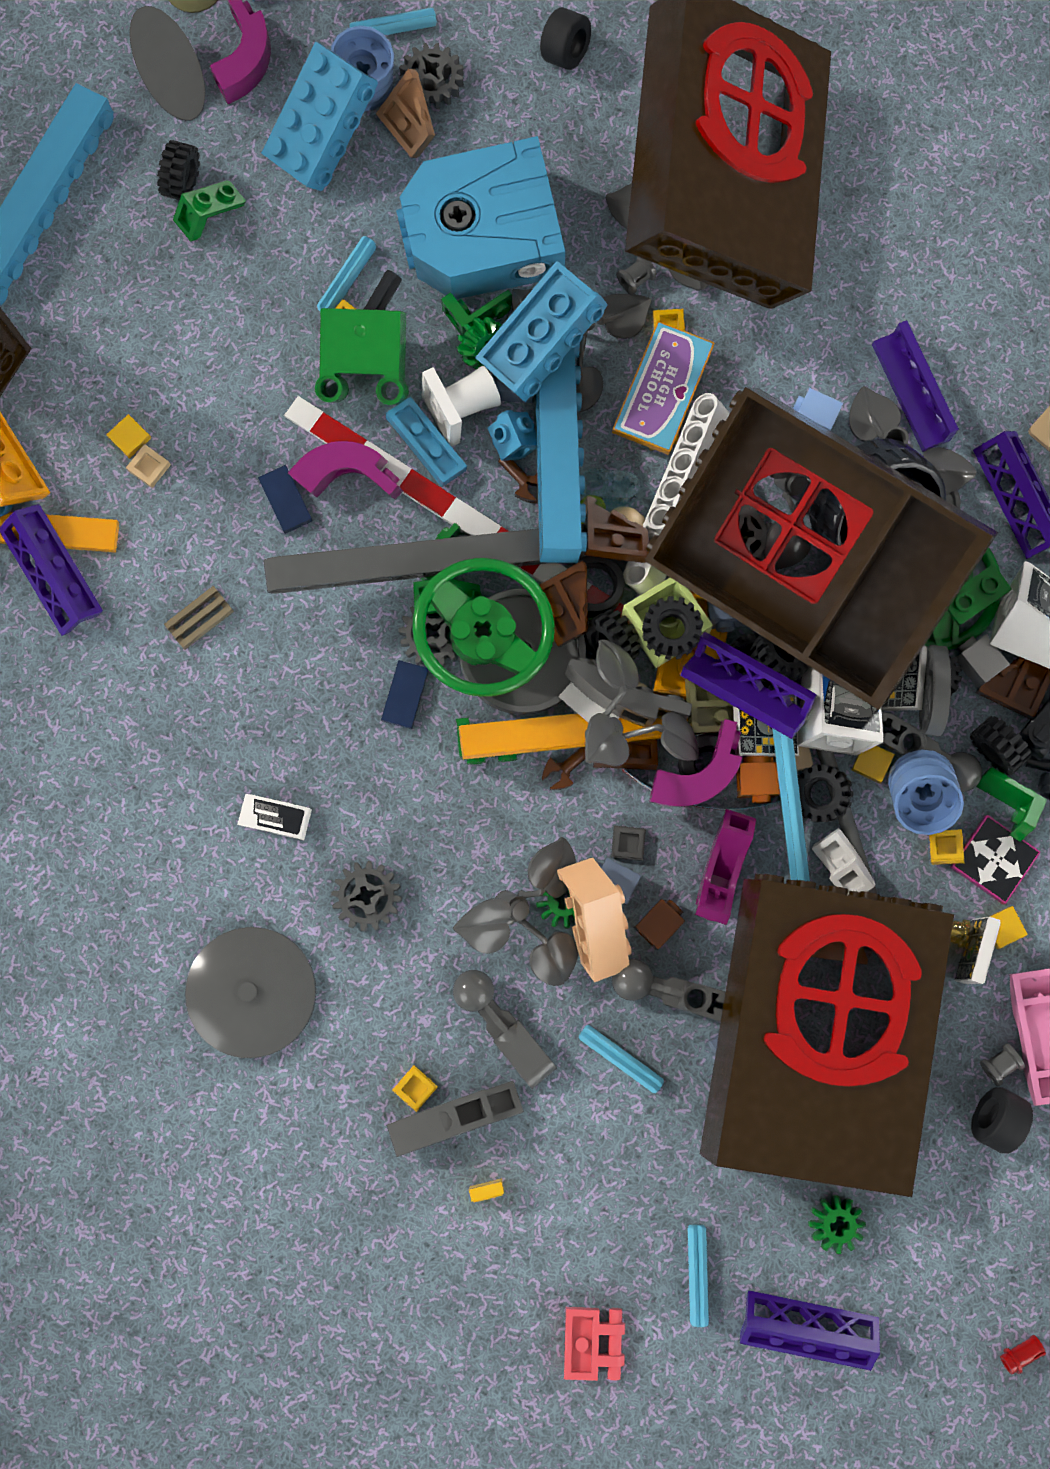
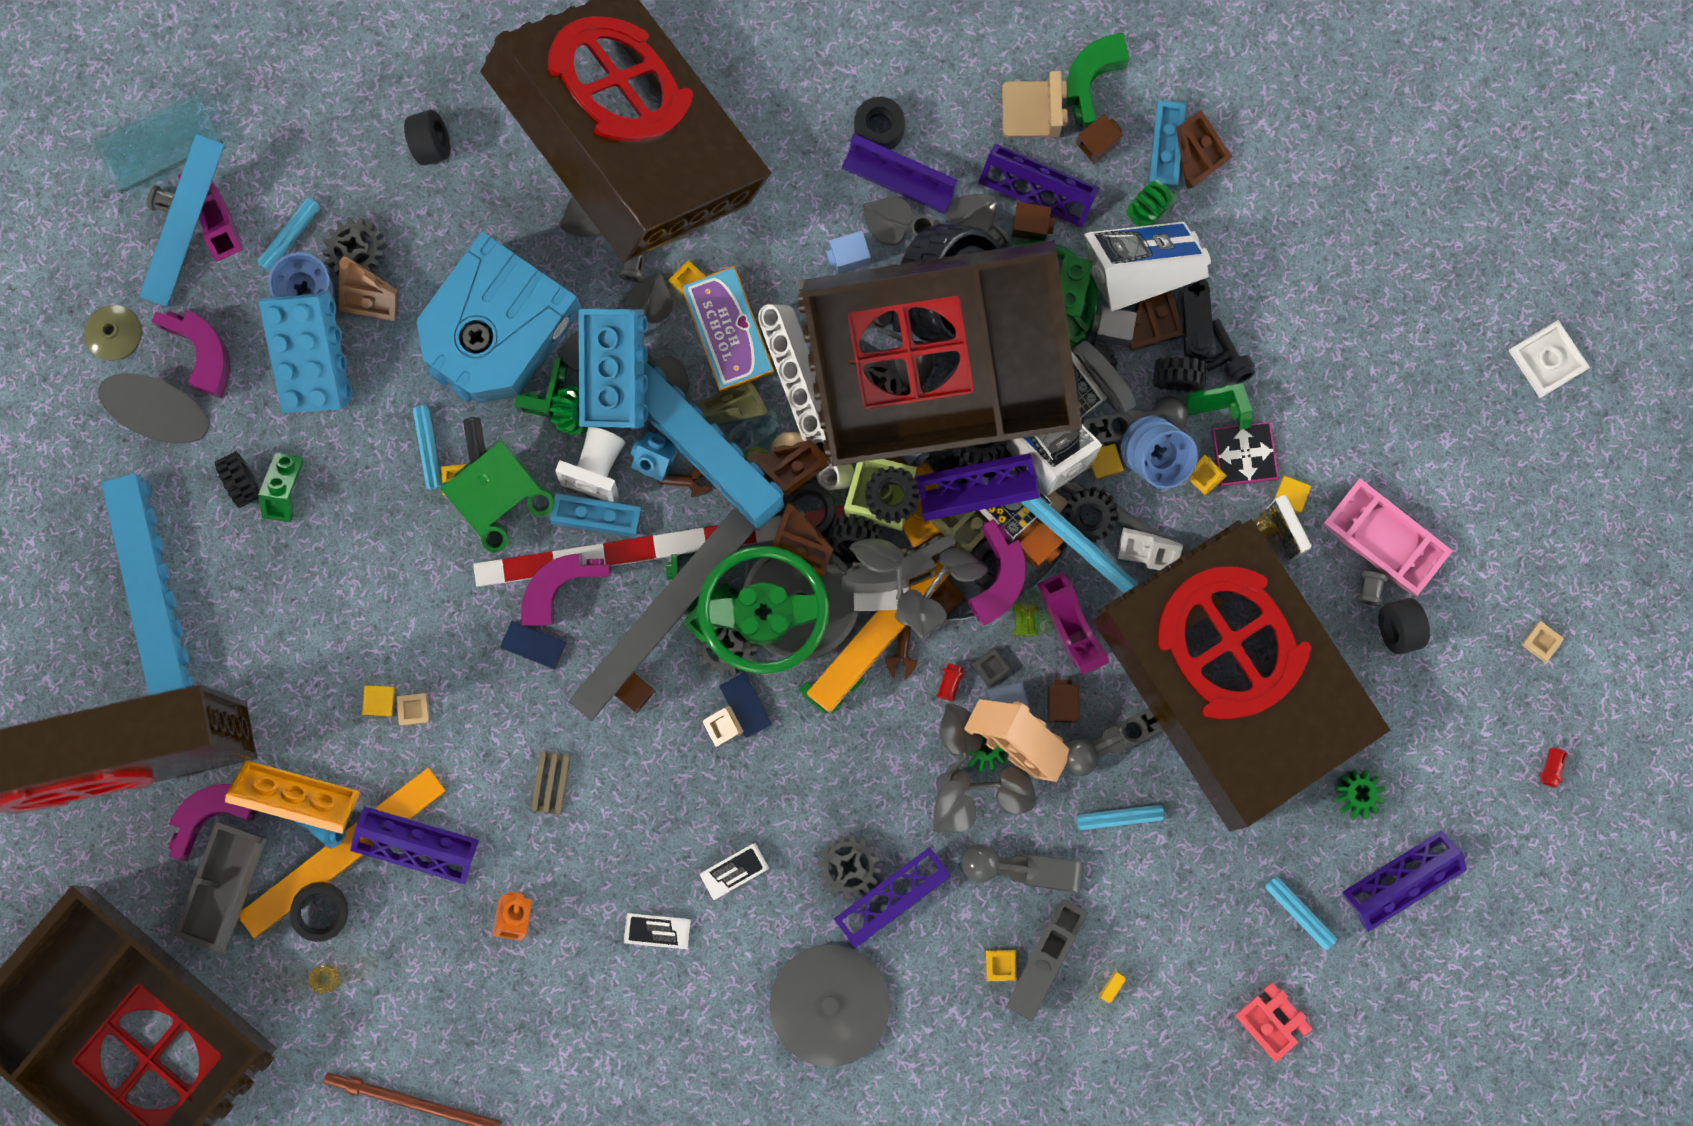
camera: 40 degrees left, 0 degrees up
none -> orange brick [492,892,532,941]
none -> reddish brown brick [615,673,656,714]
none -> slope [624,913,691,949]
none -> olive wing [698,382,768,425]
none -> tile [702,706,743,747]
none -> dark purple fence [834,847,951,949]
none -> black tyre [854,96,905,150]
none -> red pin [936,663,965,702]
none -> reddish brown brick [1011,202,1055,241]
none -> clear neon green bush [1012,605,1039,637]

